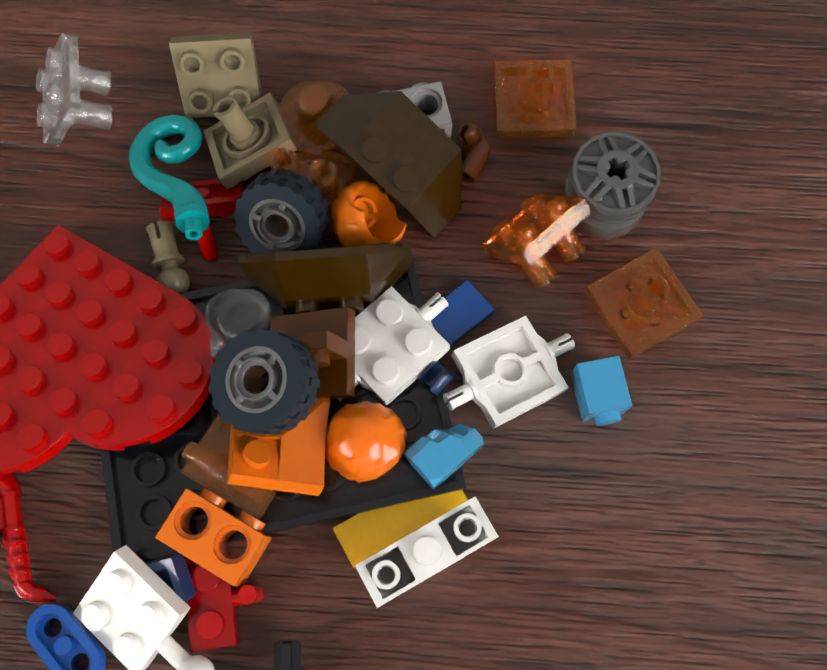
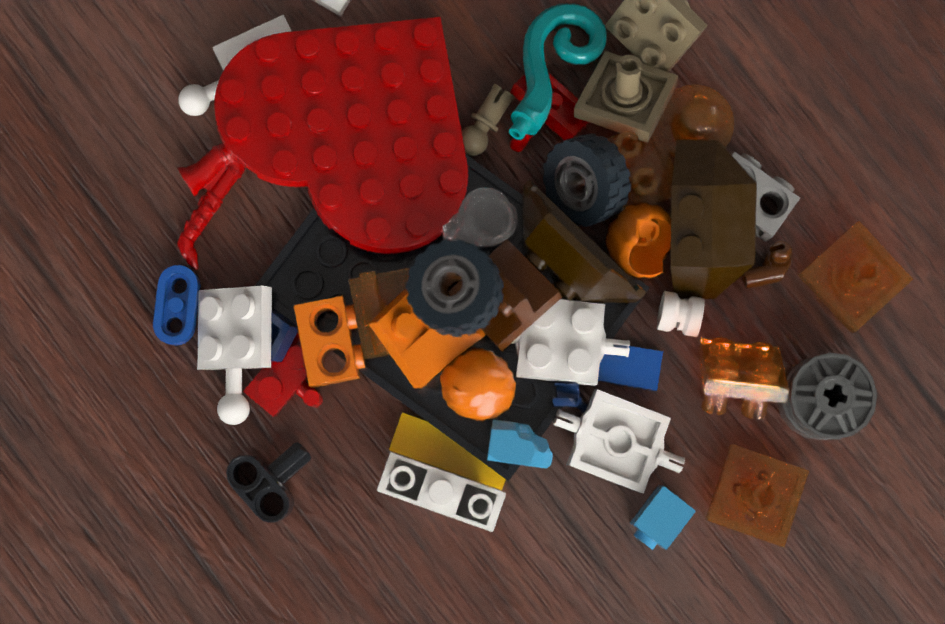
camera: 45 degrees right, 10 degrees up
none -> white wheel [656,291,705,337]

